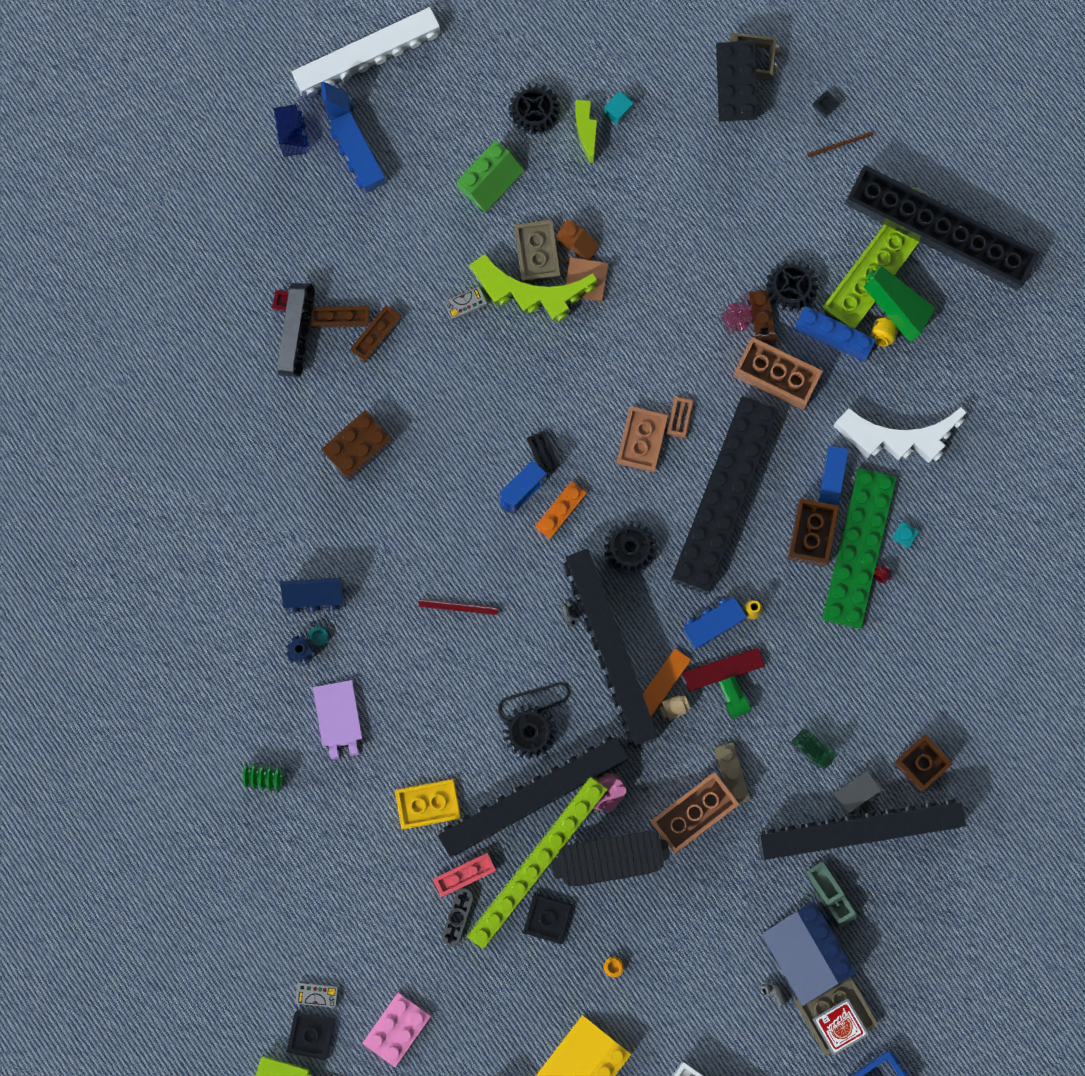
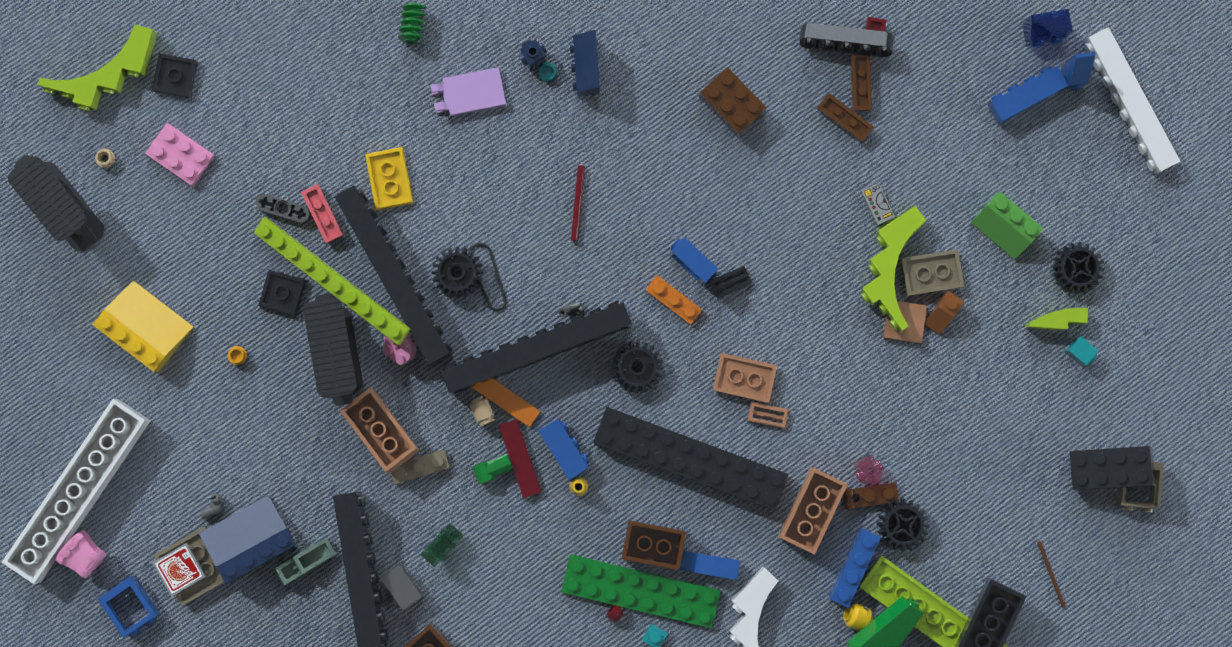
camera: 80 degrees right, 5 degrees up
light grey tile [295,983,338,1007] -> none
black plate [812,90,840,119] -> none

